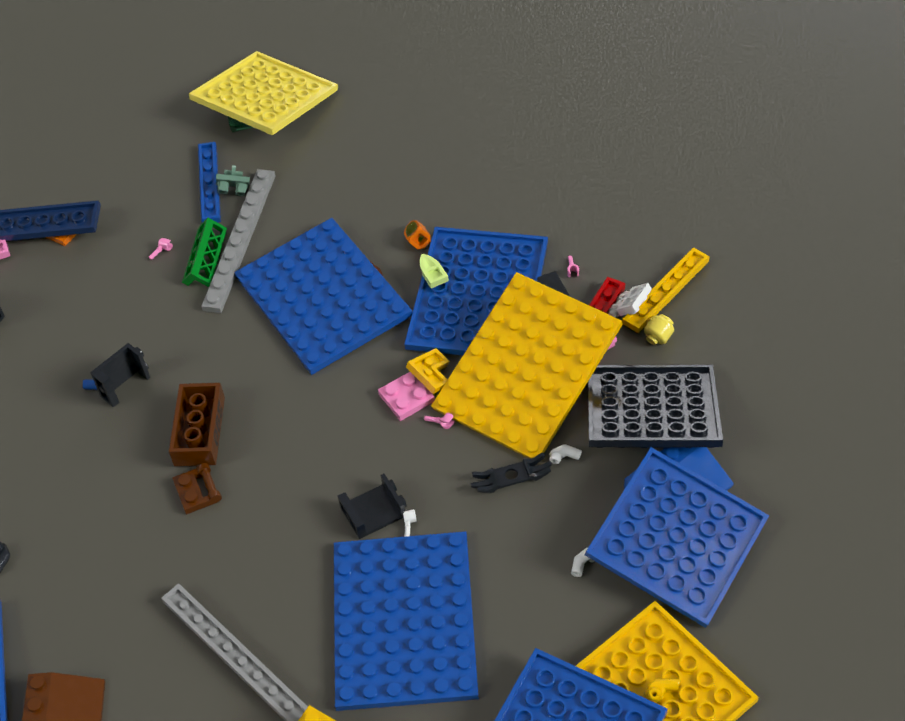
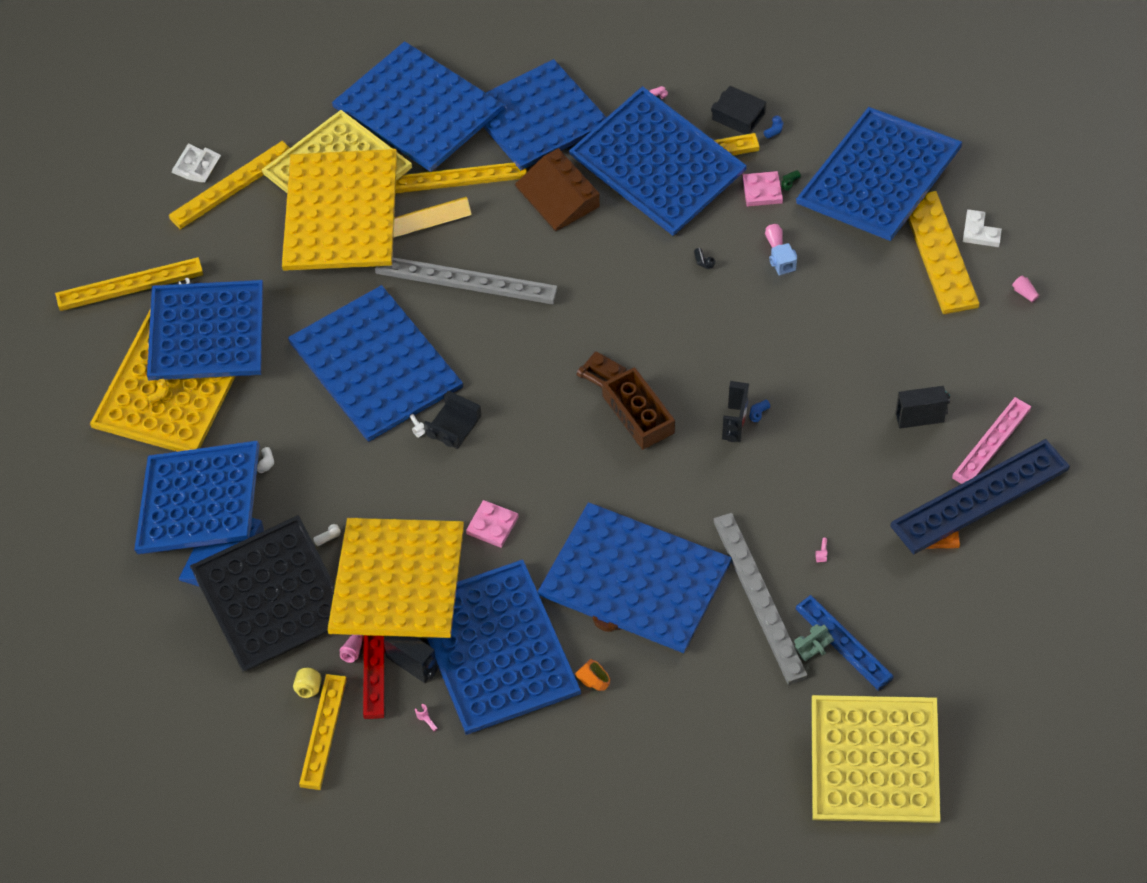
camera: 145 degrees right, 5 degrees up
green fence [182,217,227,287] -> none
yellow plate [406,348,450,394] -> none
yellowish green plate [420,254,449,288] -> none
bright pink hand [424,413,455,429] -> none
black piece [470,452,552,493] -> none
white plate [609,283,652,318] -> none

